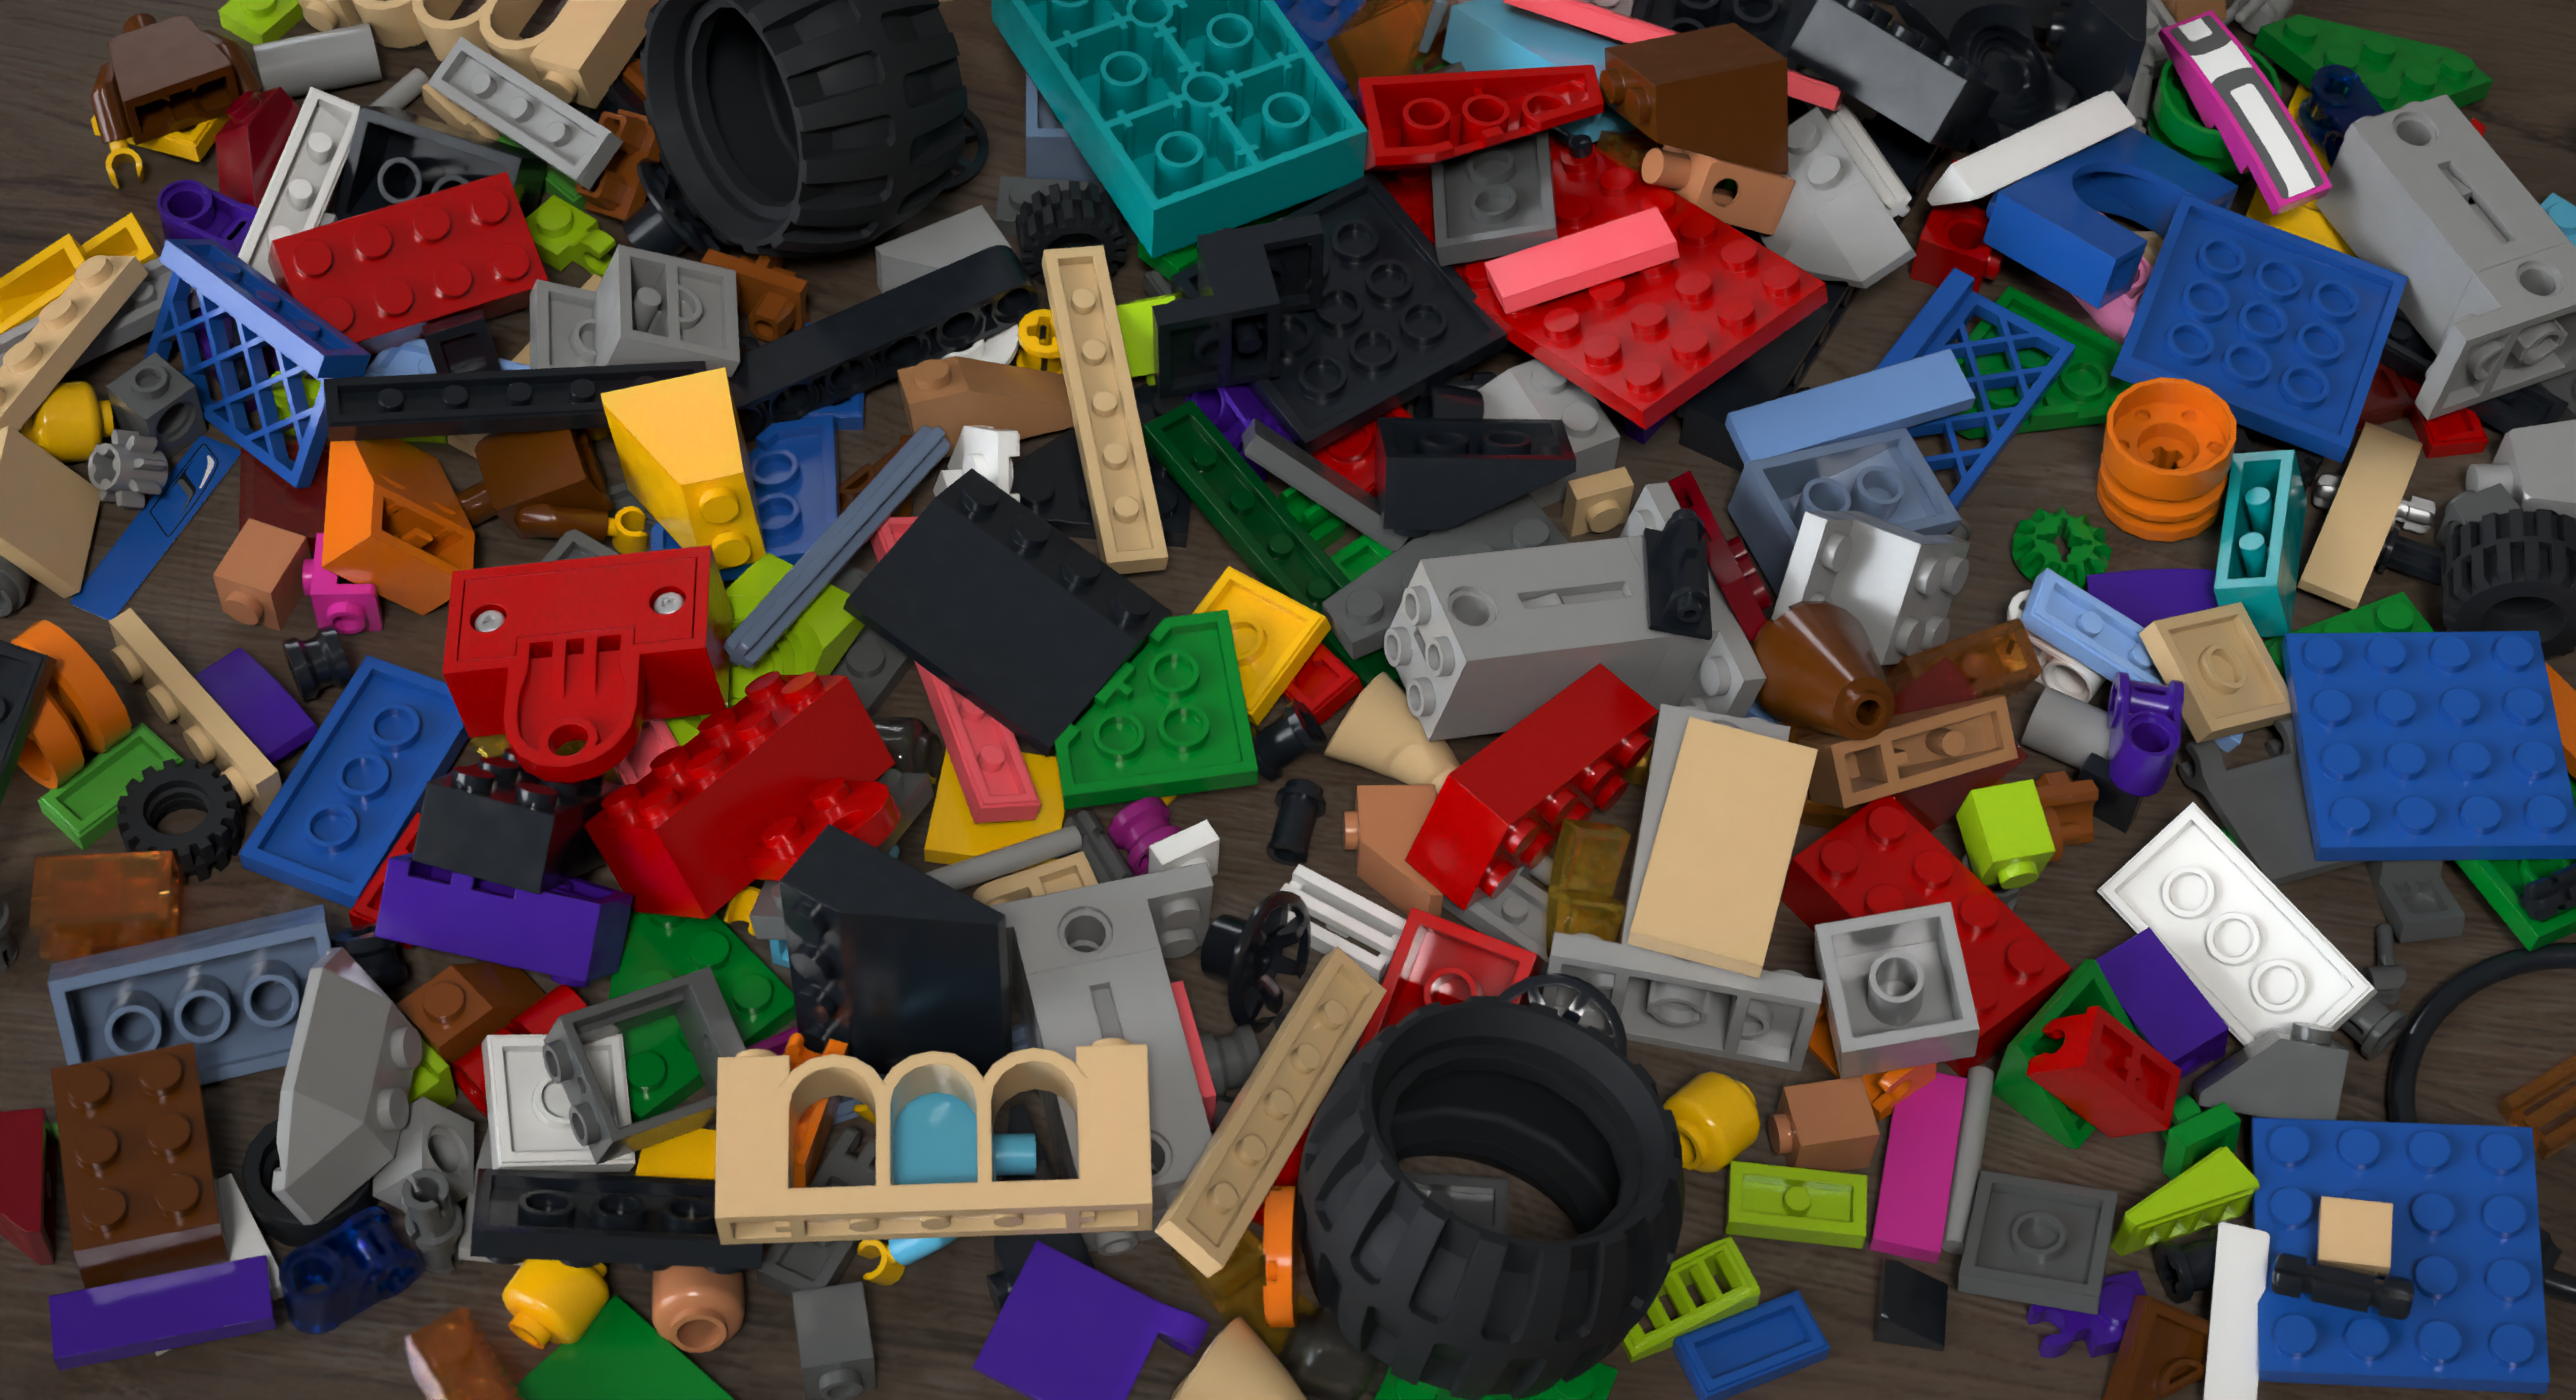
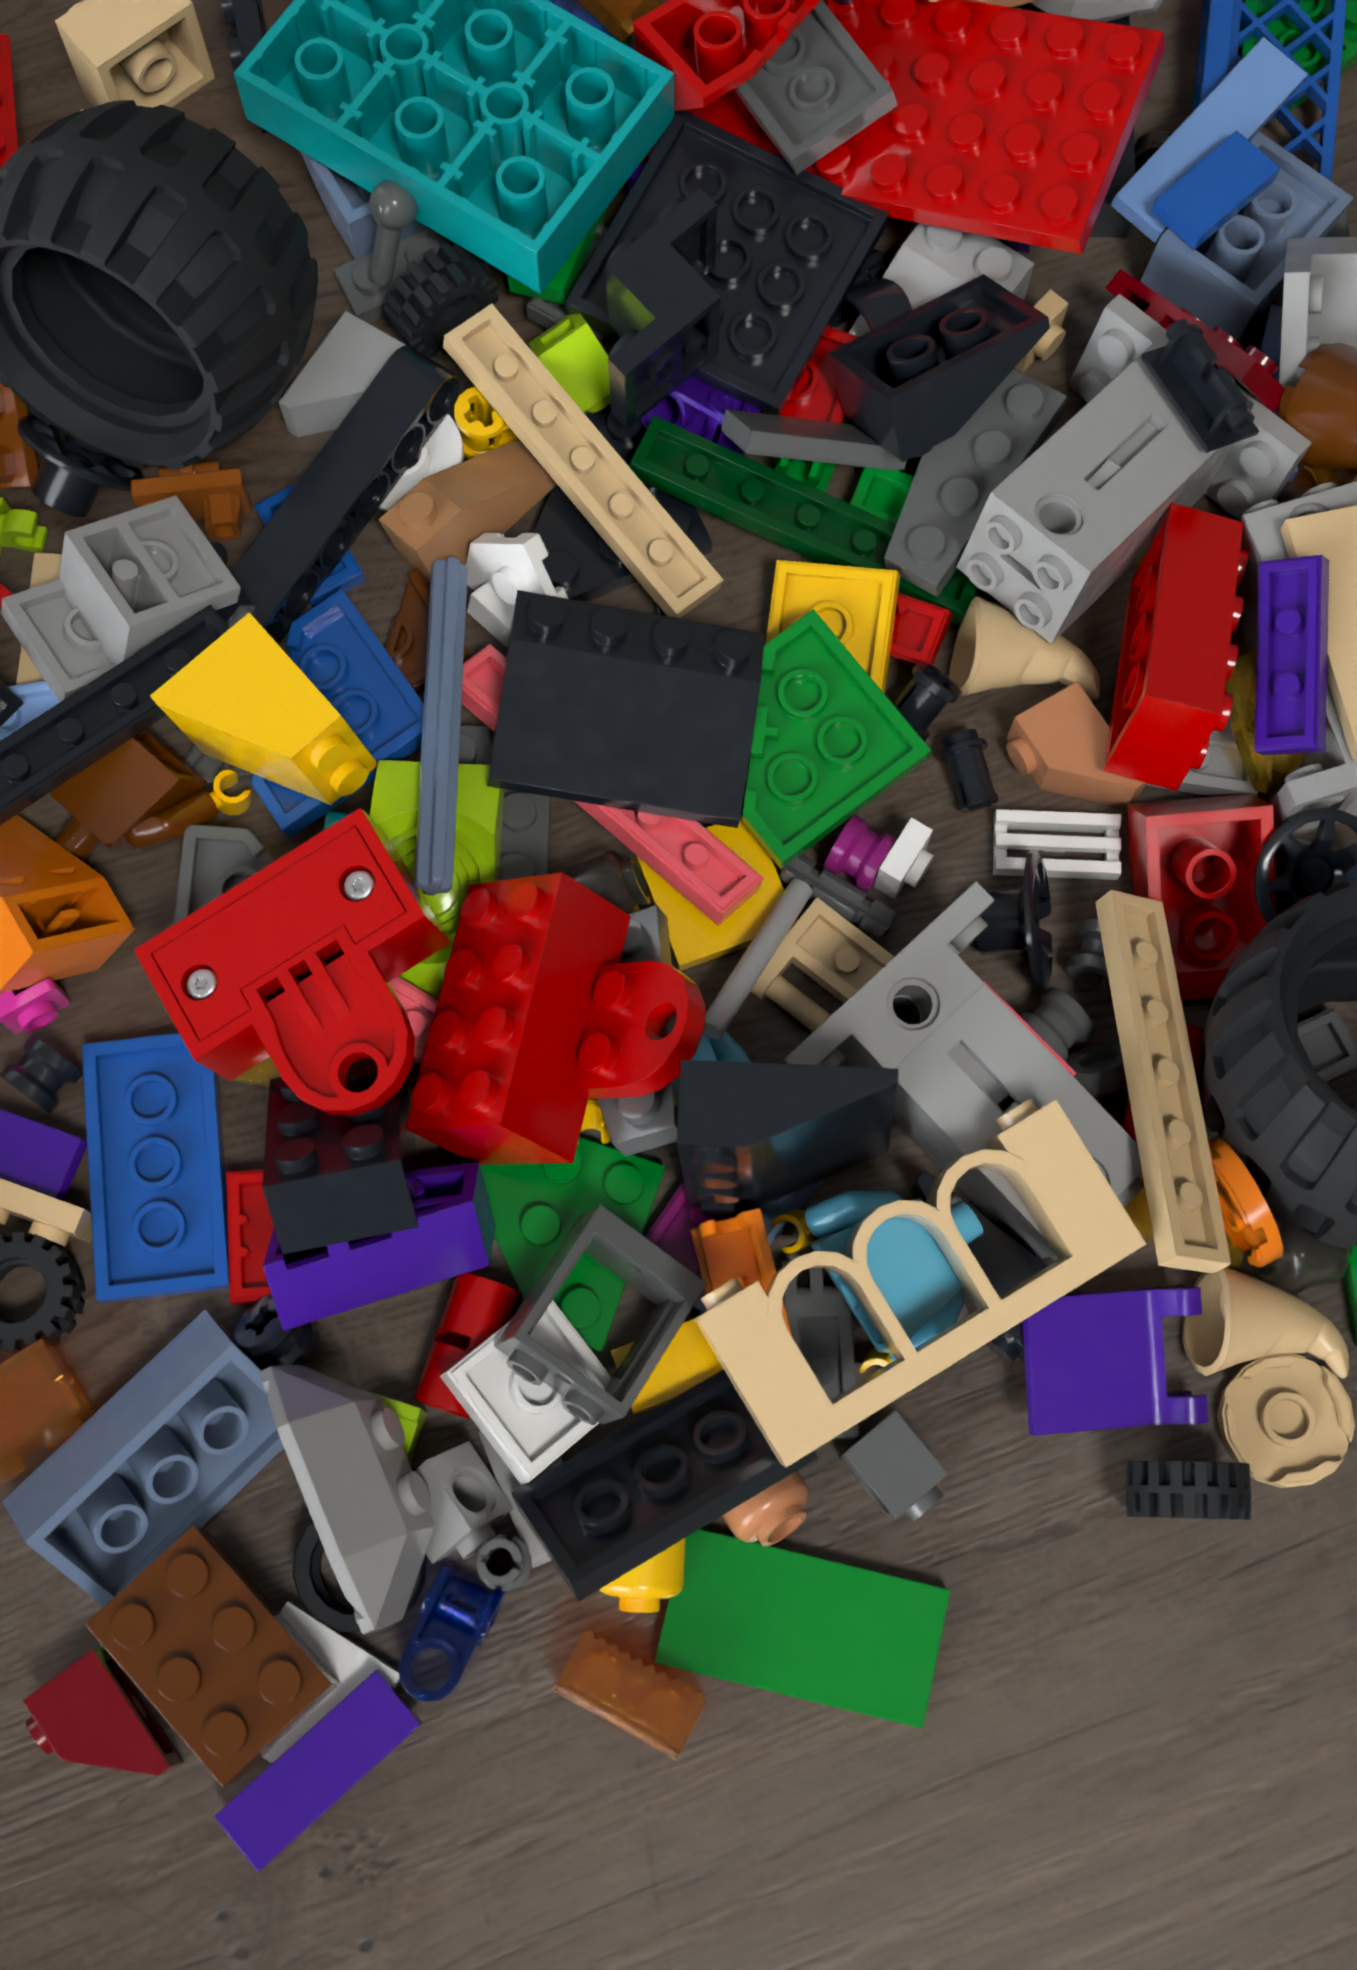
camera: 25 degrees left, 20 degrees up
dark orange slope [396,962,546,1085] -> none
coral tile [1484,207,1679,314] -> none
none -> dark grey bar [369,180,418,286]
none -> blue tile [1151,130,1280,250]
none -> dark purple tile [1255,555,1329,756]

